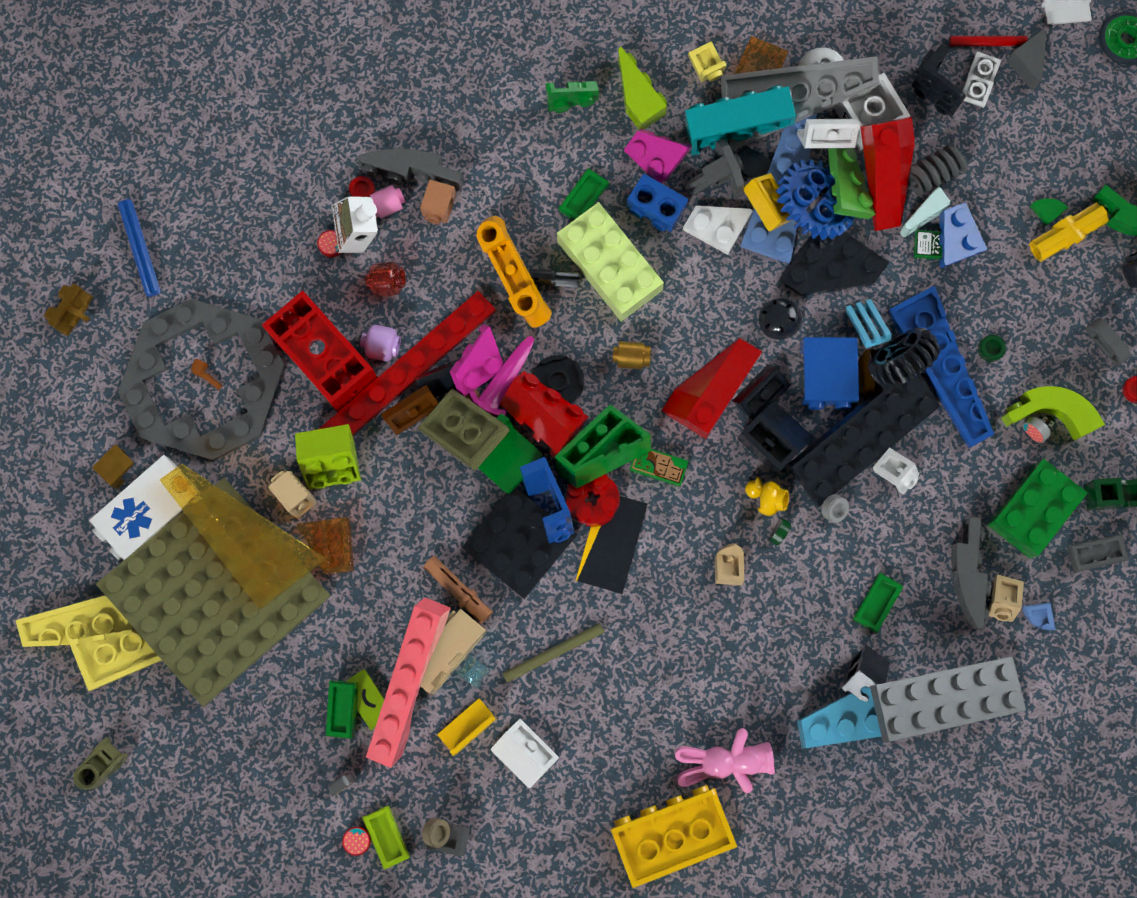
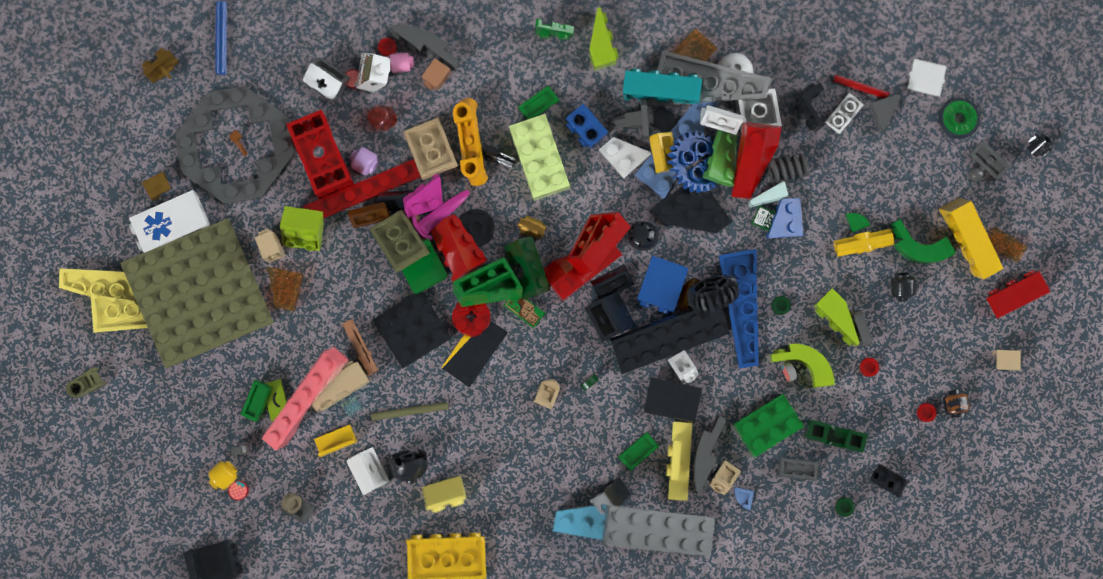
camera: 15 degrees right, 5 degrees up
clear yellow wing [160,464,327,610] -> none
lime tile [362,805,410,870] -> none
blue panel [520,457,574,544] -> none
dark pink wing [624,129,692,184] -> none
bright pink animal [674,728,775,793] -> none
light yellow bracket [688,41,727,83] -> none
yellow animal [745,477,789,516] -> none
light grey tile [822,494,849,523] -> none
medium azure tile [846,299,891,348] -> none
none -> yellow head [208,461,238,490]
none -> brick [302,57,350,101]
none -> black cylinder [388,449,428,484]
none -> tan tile [403,117,458,180]
none -> light yellow slope [422,476,467,513]
none -> dark green arch [504,236,551,300]
none -> red wedge [567,212,631,274]
none -> black piece [644,377,702,423]
none -> light yellow bracket [666,422,692,501]
none -> lime slope [814,288,859,346]

